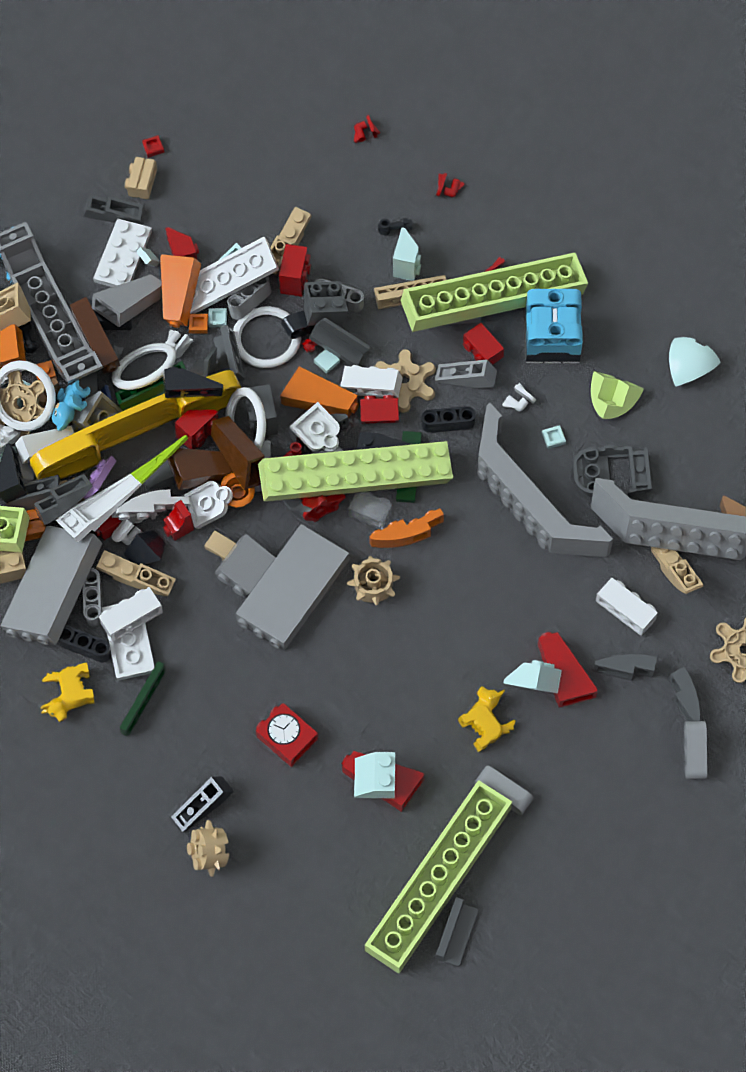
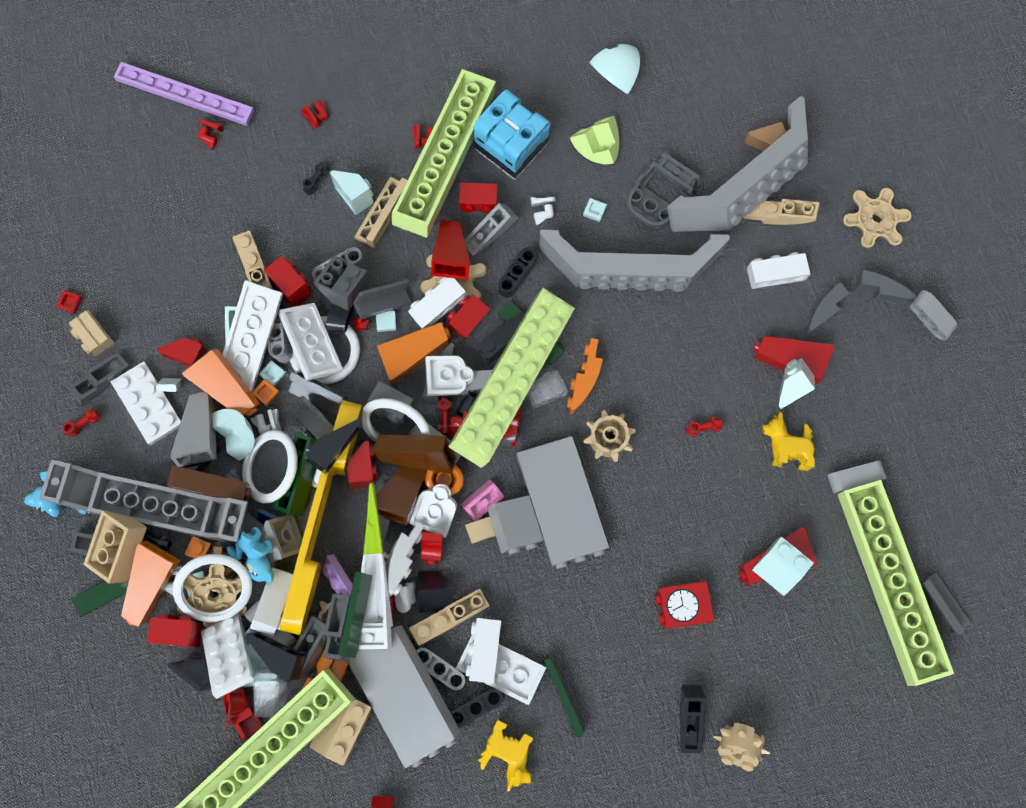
camera: 55 degrees left, 10 degrees up
none -> red bar [62,409,100,437]
none -> lavender plate [114,62,254,126]
none -> light aqua brick [212,409,255,461]
none -> white plate [278,303,343,381]
none -> dark green tile [339,572,373,658]
none -> red slope [431,220,470,280]
none -> bright pink slope [461,480,505,521]
none -> red bar [685,417,723,437]

